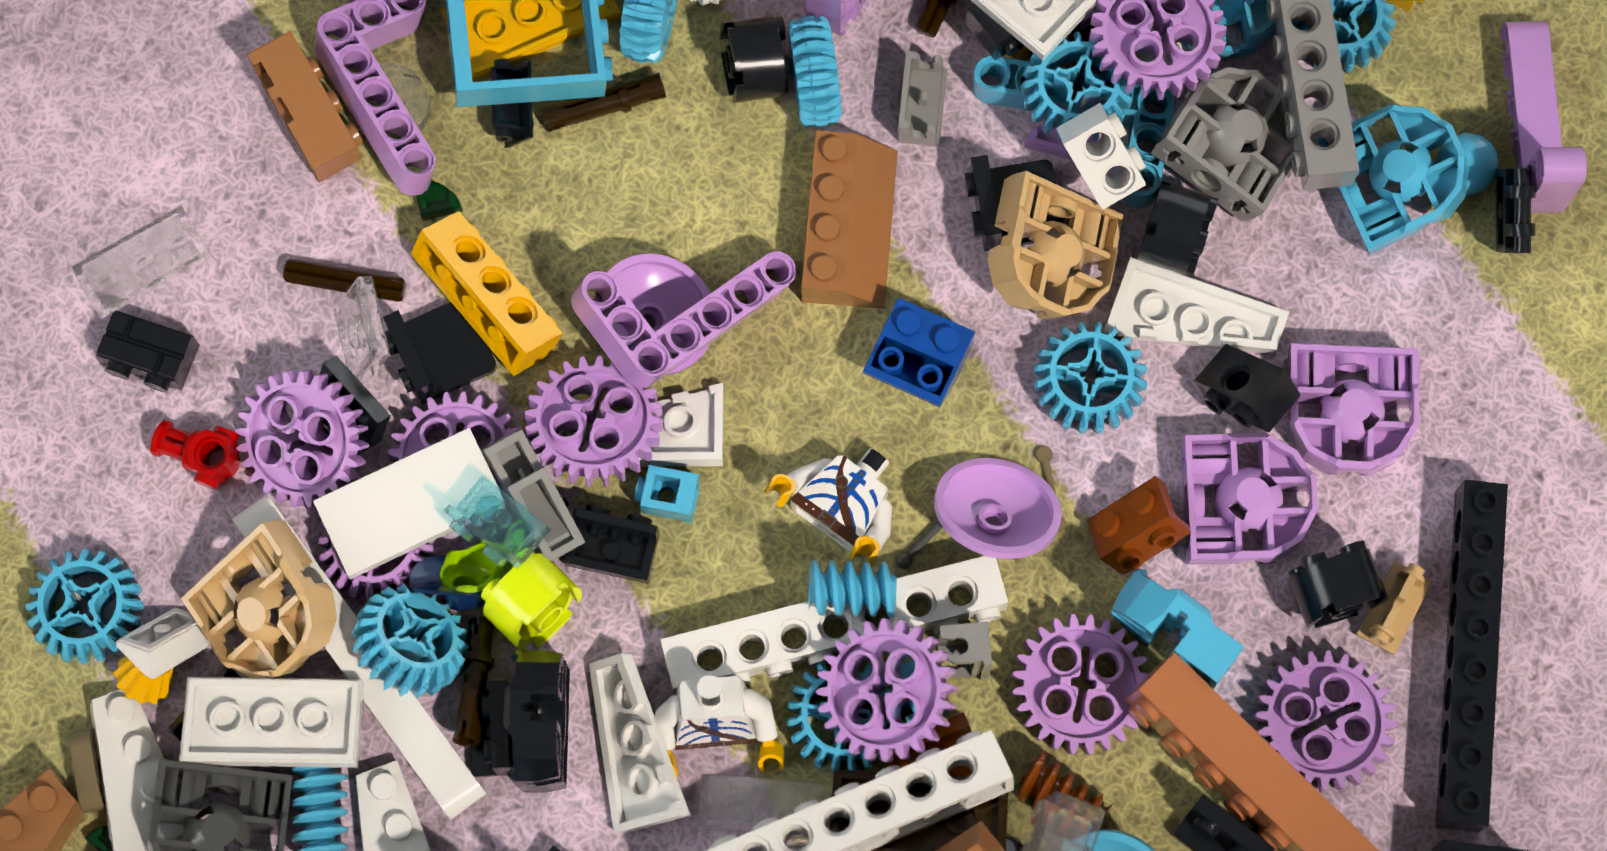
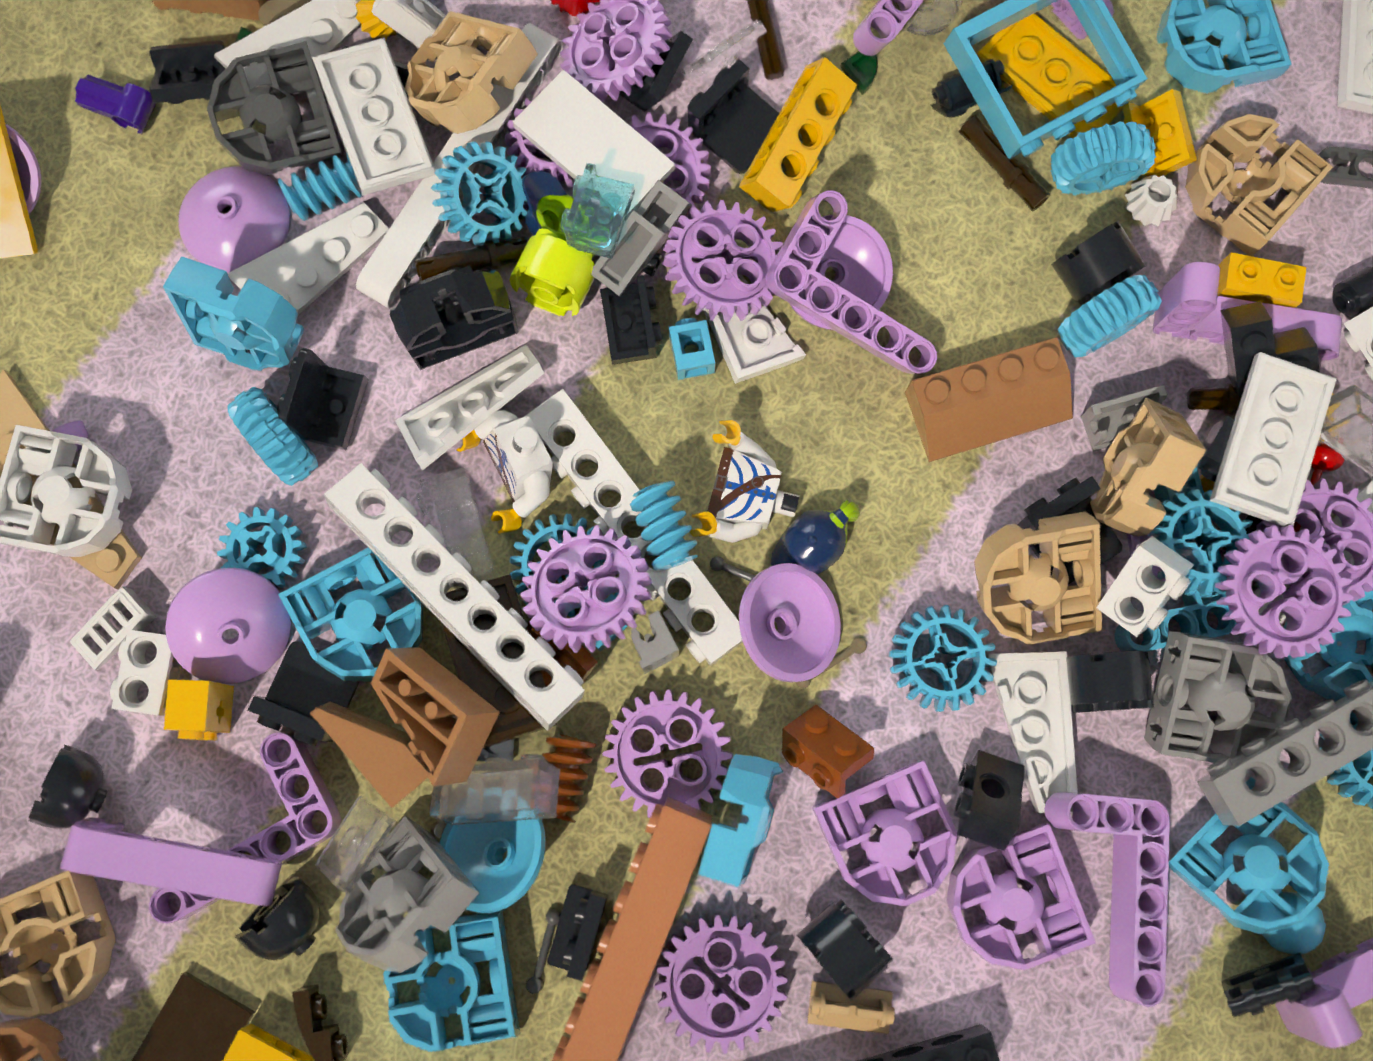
camera: 65 degrees right, 5 degrees up
blue slope [863,298,975,408] -> none
none -> dark blue hair [771,500,860,575]
none -> lavender beam [1045,792,1170,1007]
none -> tan connector [1090,398,1206,537]

